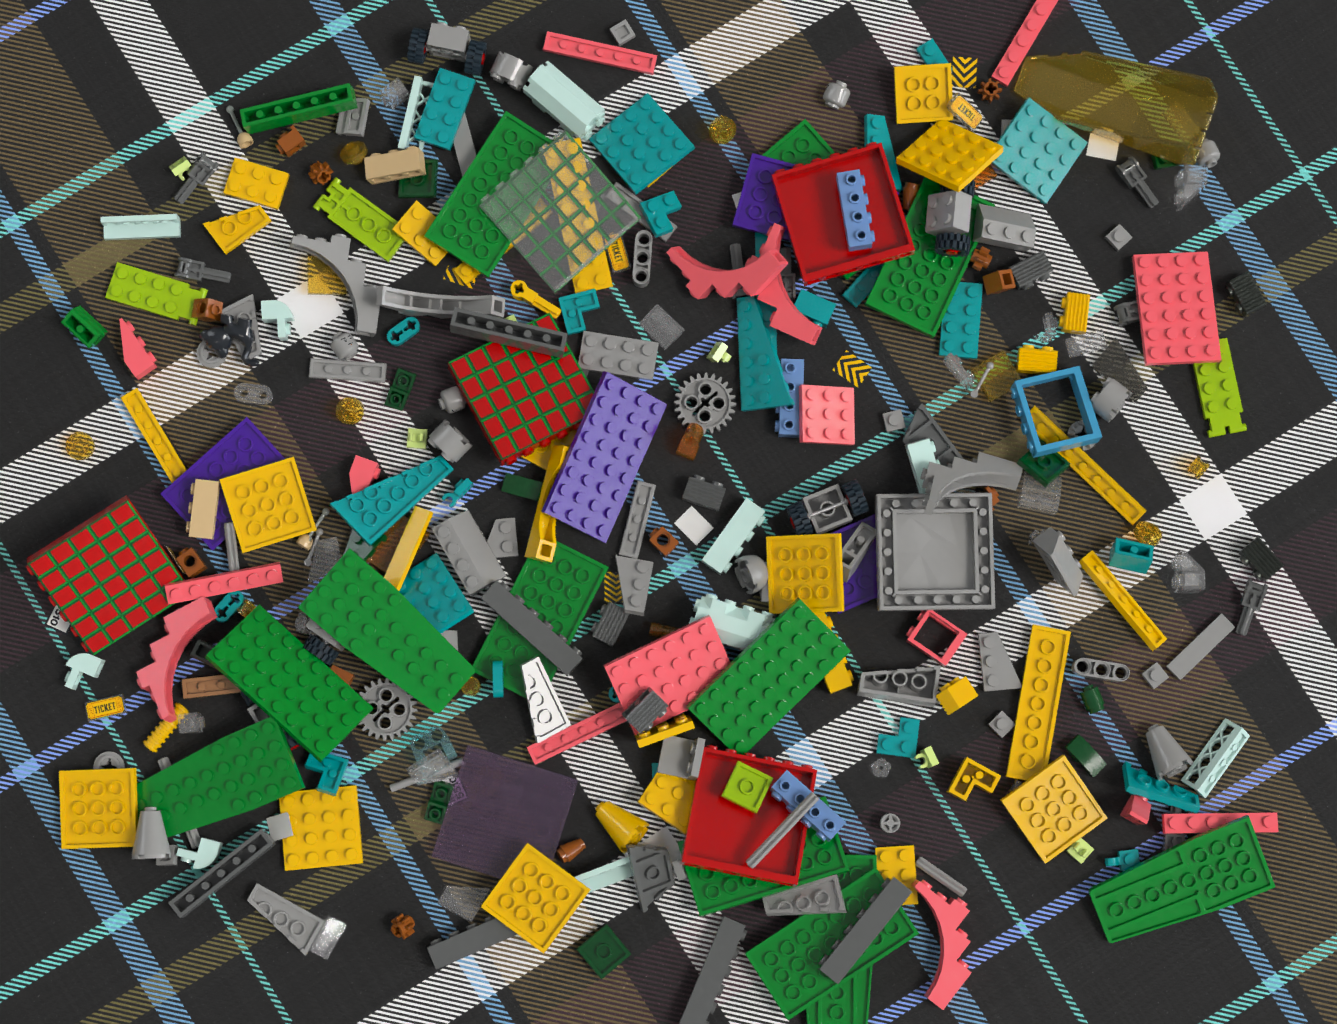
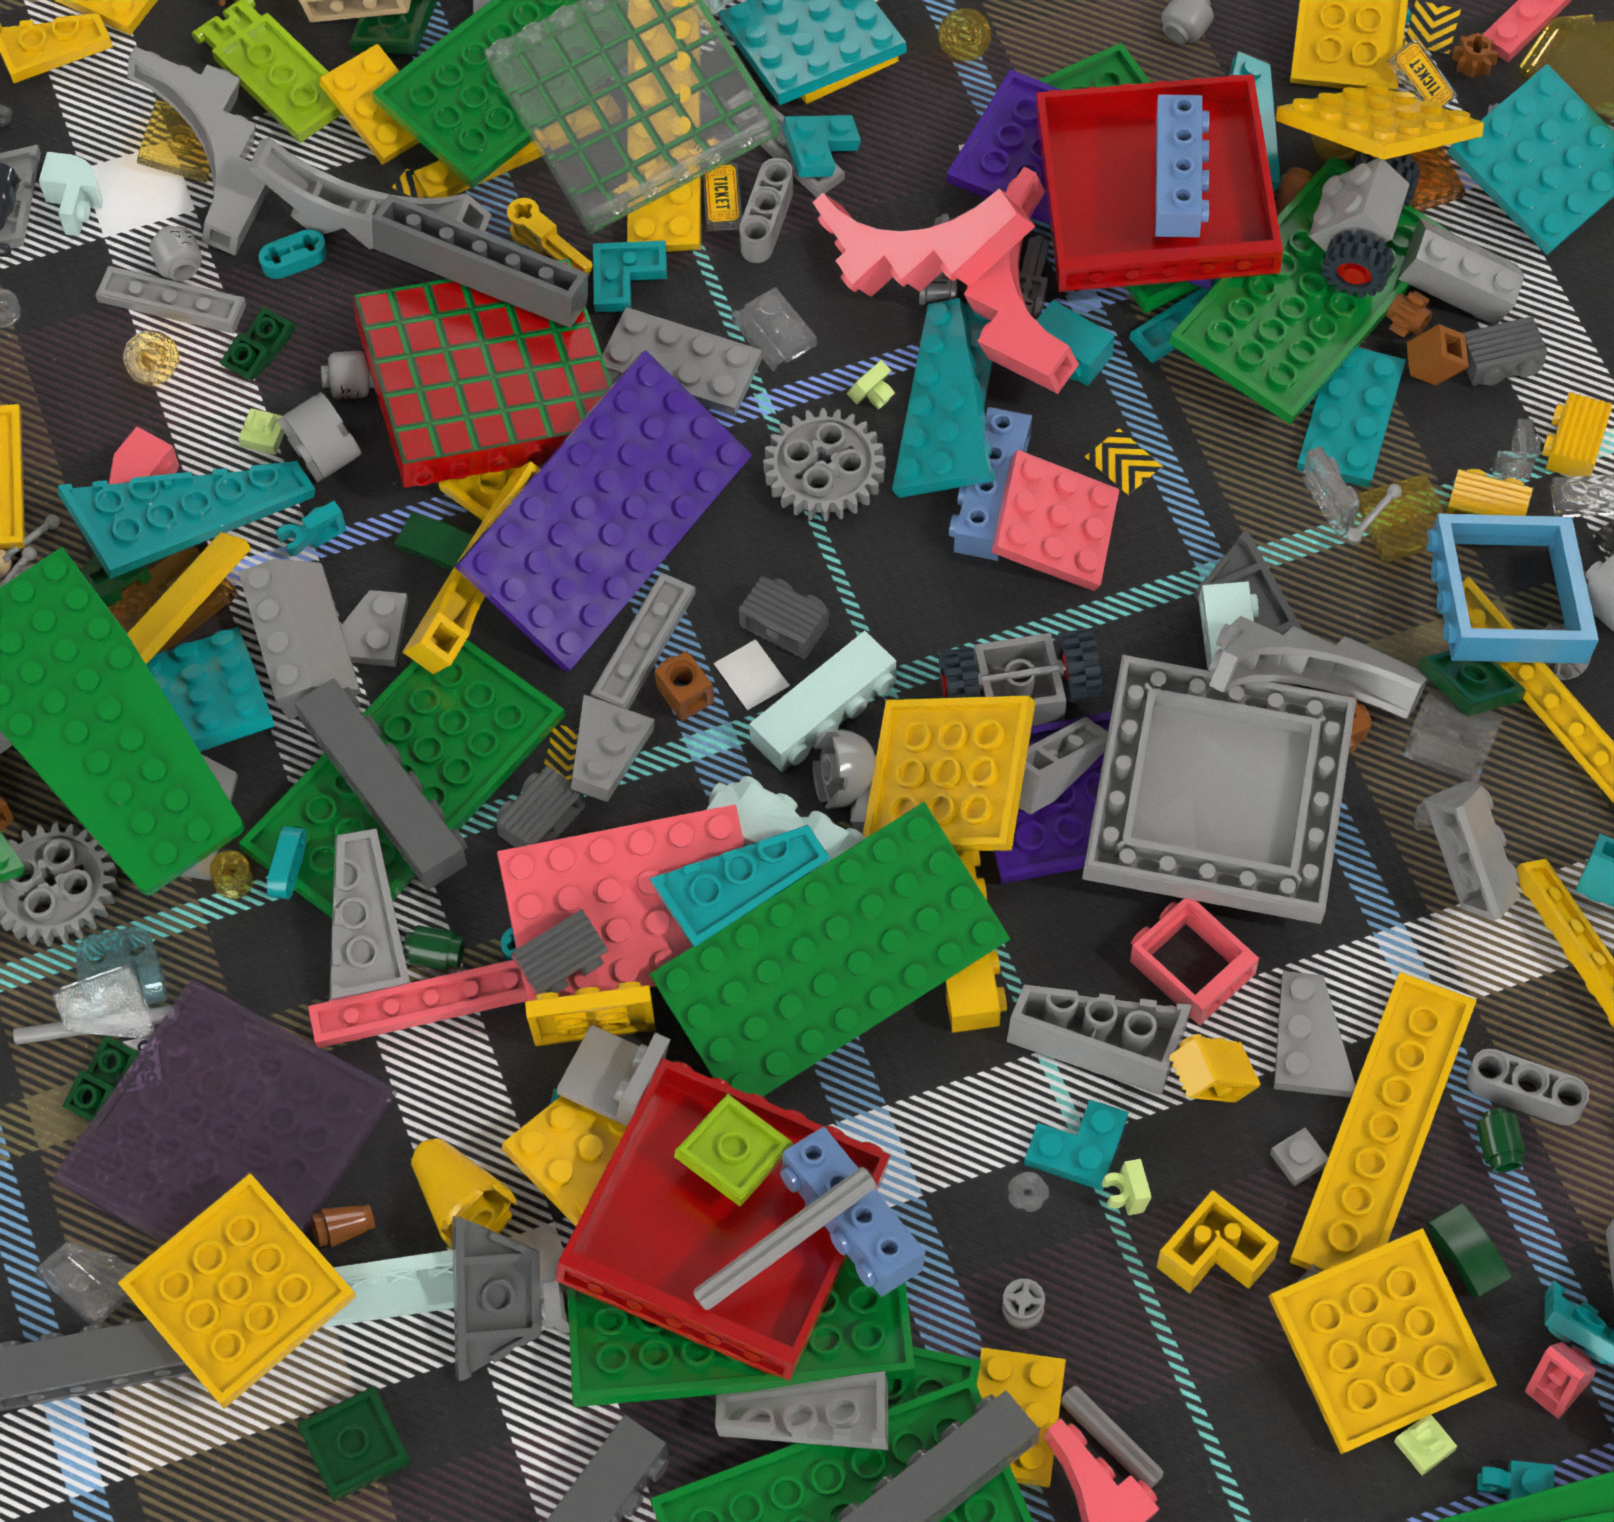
camera: 15 degrees right, 20 degrees down
clear orange piece [676,423,704,461] -> none
light grey plate [882,409,906,433] -> none
none -> dark green brick [403,925,465,971]
none -> teal wing [649,825,830,947]

